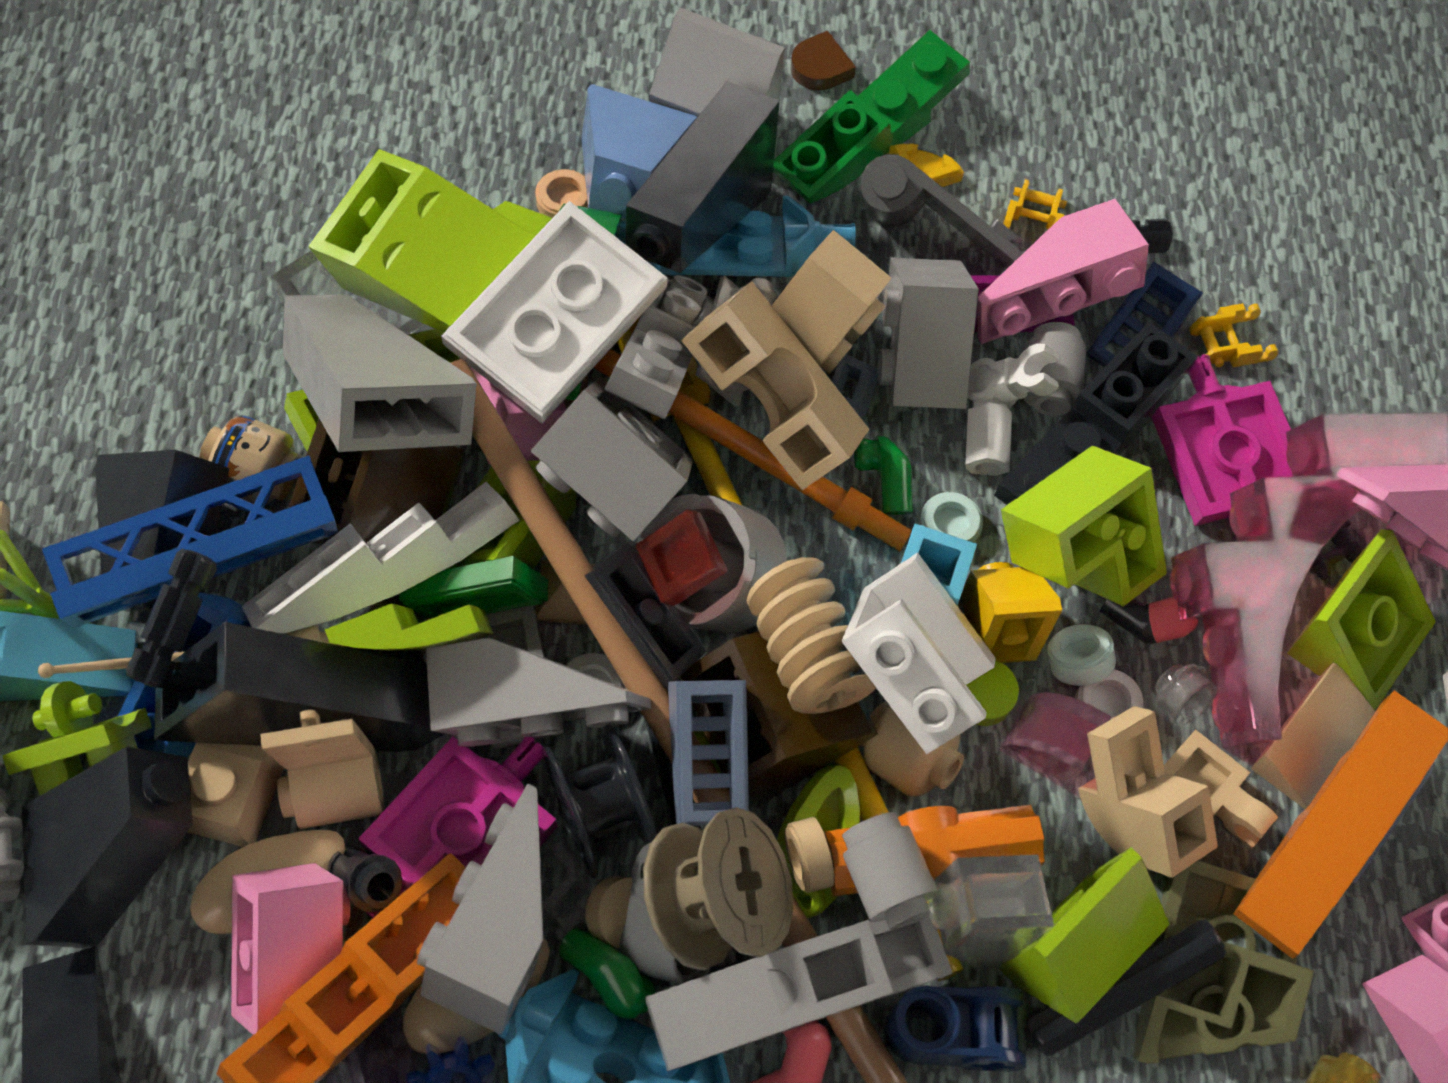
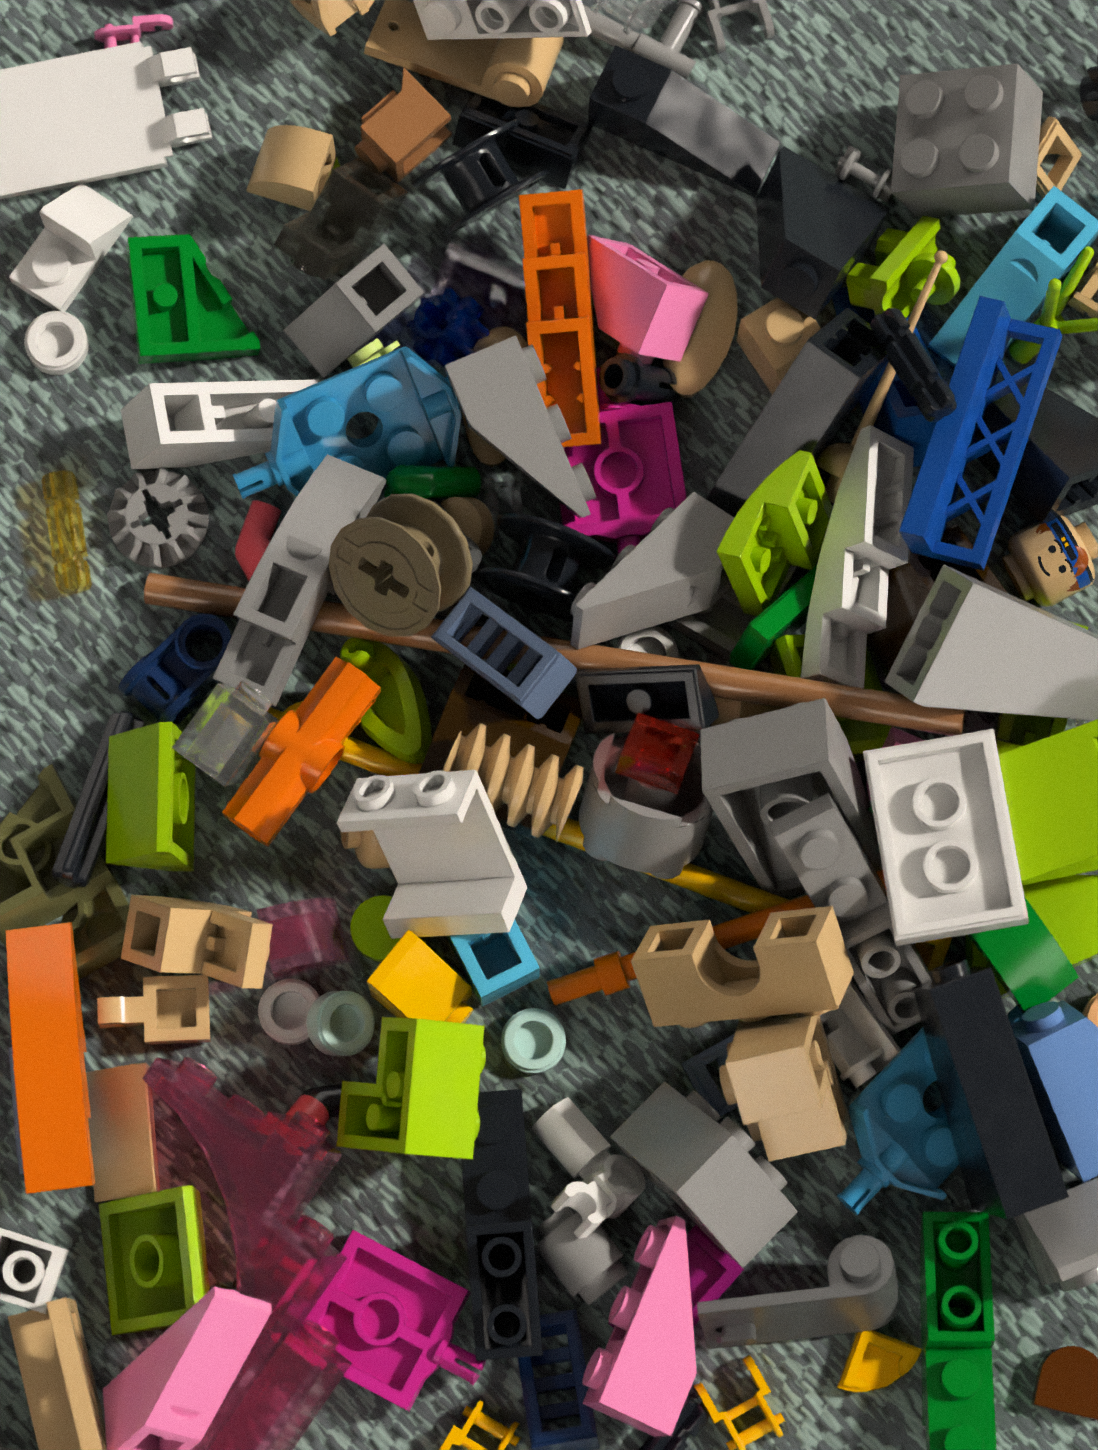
camera: 135 degrees right, 15 degrees up
tan door [260,710,385,829] -> none
tan tile [785,817,834,893] -> none
light grey brick [842,812,939,930] -> none
green arm [854,435,913,515] -> none
clear plate [1155,663,1217,724] -> none

